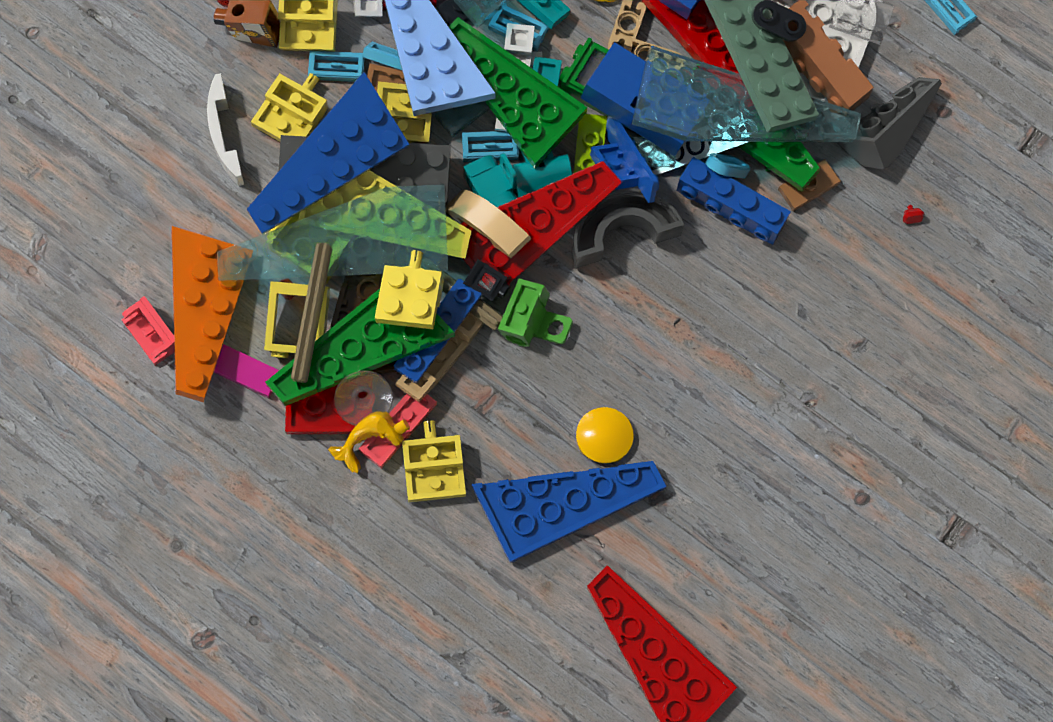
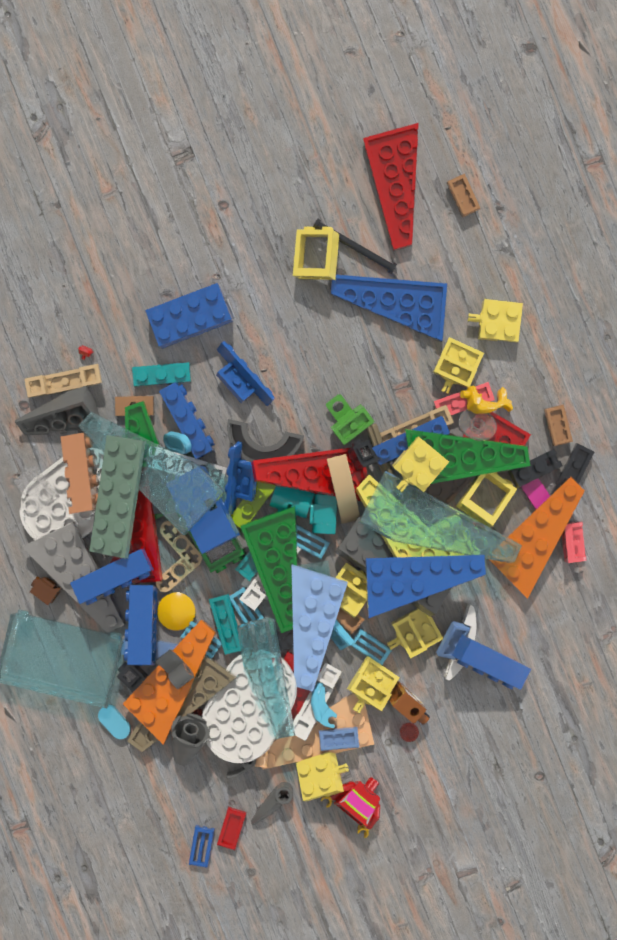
camera: 140 degrees left, 15 degrees up
dark tan axle [291,243,332,383] -> none
yellow dish [576,407,634,463] -> none
black plate [752,0,806,42] -> none
none -> tan slope [24,364,102,398]
none -> teal plate [132,362,191,387]
none -> blue brick [145,283,233,349]
none -> blue bracket [216,341,275,406]
none -> light yellow window [293,226,339,280]
none -> black bar [313,218,397,274]
none -> medium blue plate [436,621,471,660]
none -> medium nougat plate [446,174,481,218]
none -> blue brick [452,635,531,690]
none -> light yellow plate [467,299,523,342]
none -> black plate [508,449,563,488]
none -> medium nougat plate [544,404,573,446]
none -> black plate [550,443,594,495]

